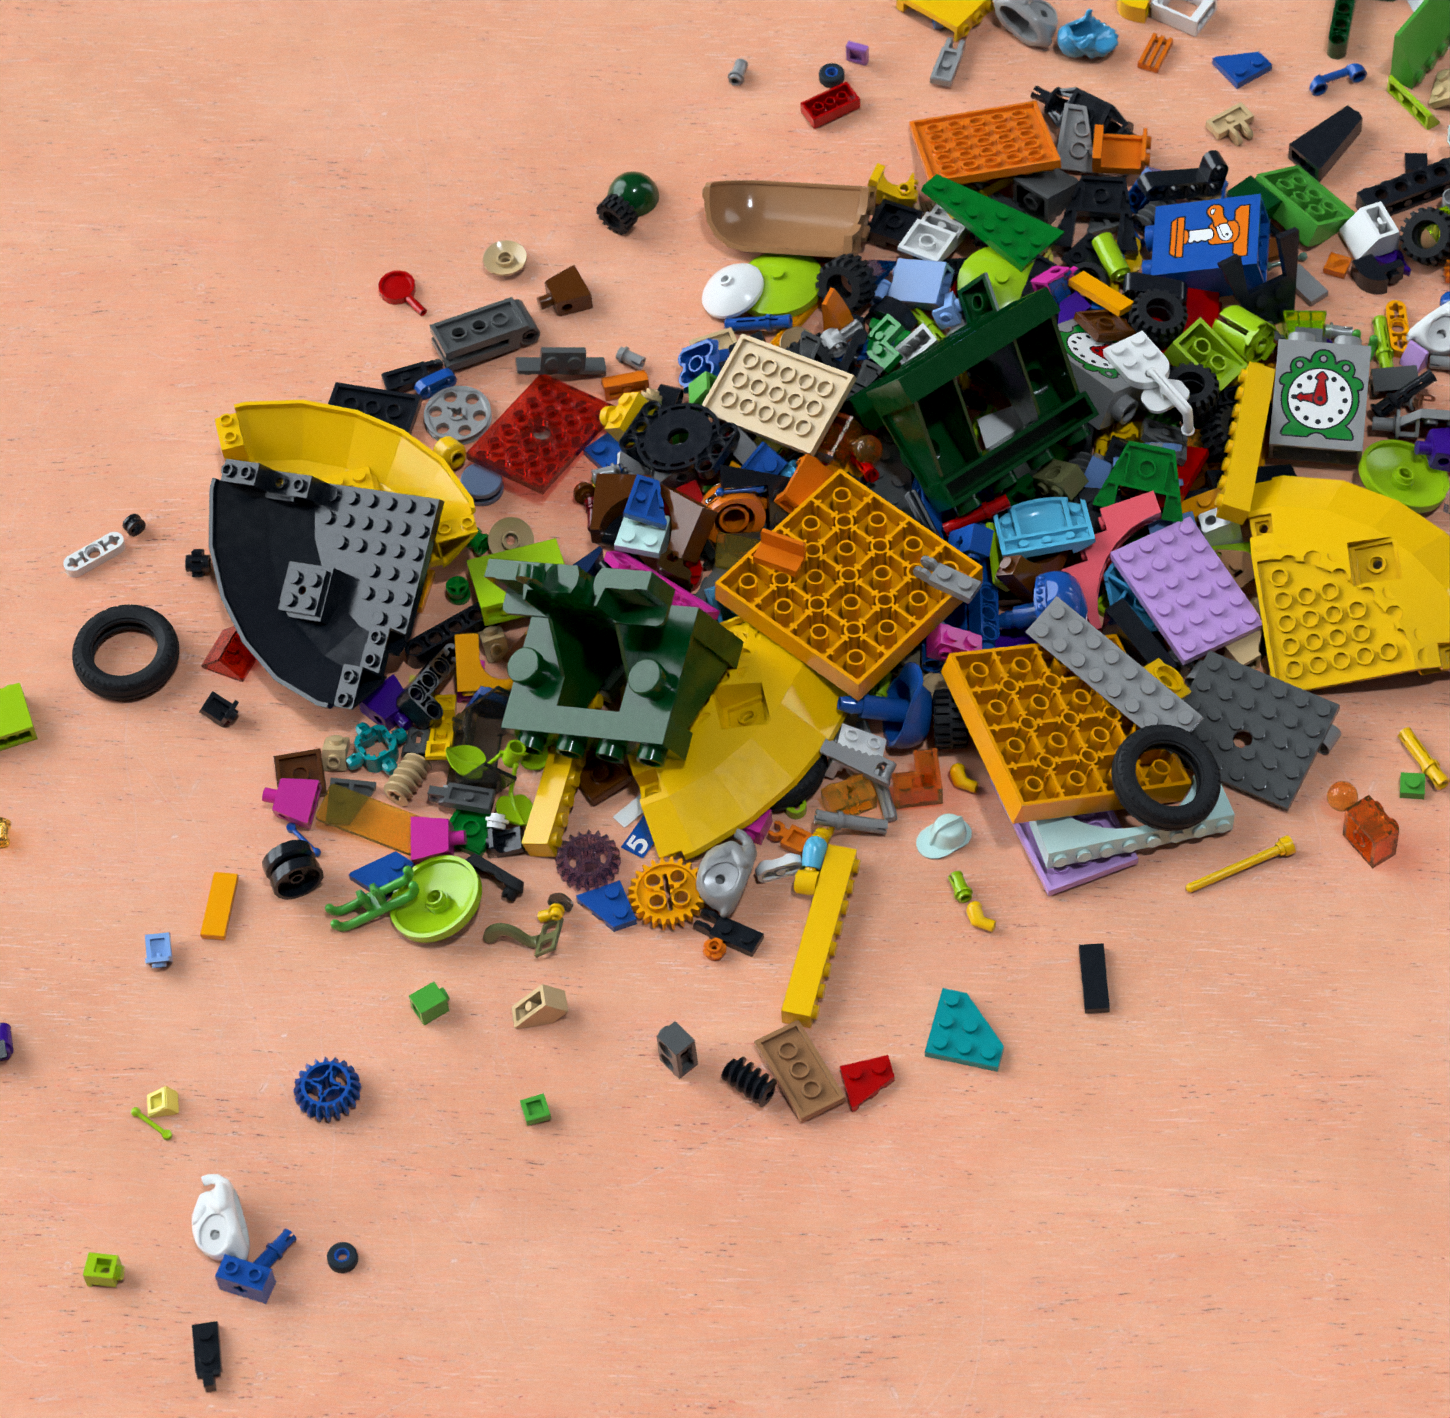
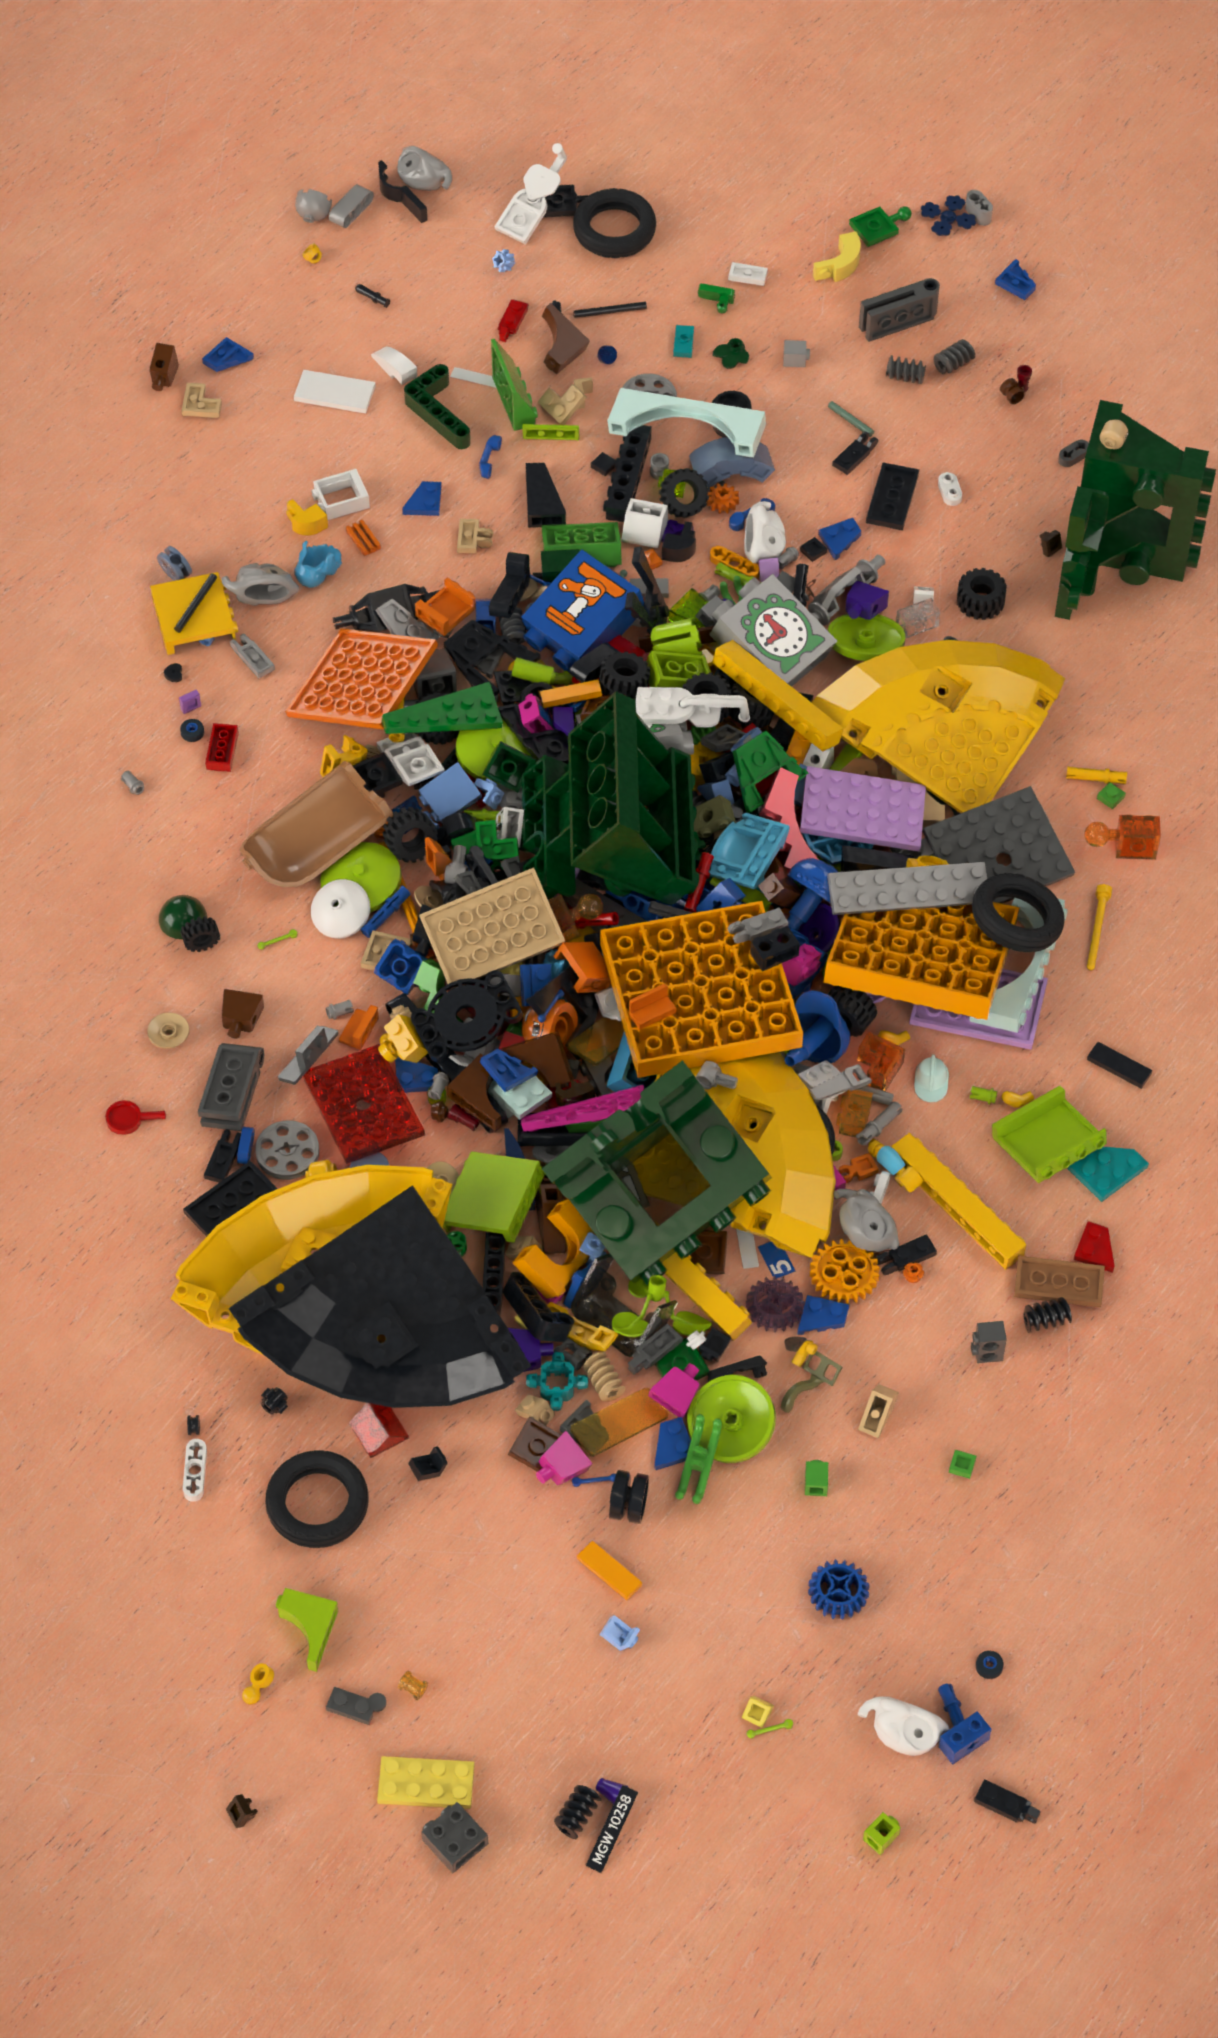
camera: 60 degrees left, 0 degrees up
none -> black piece [164,663,182,682]
none -> lime hinge [257,929,297,950]
none -> light grey axle [696,1061,738,1089]
none -> black brick [750,926,800,972]
none -> lime panel [992,1086,1107,1184]

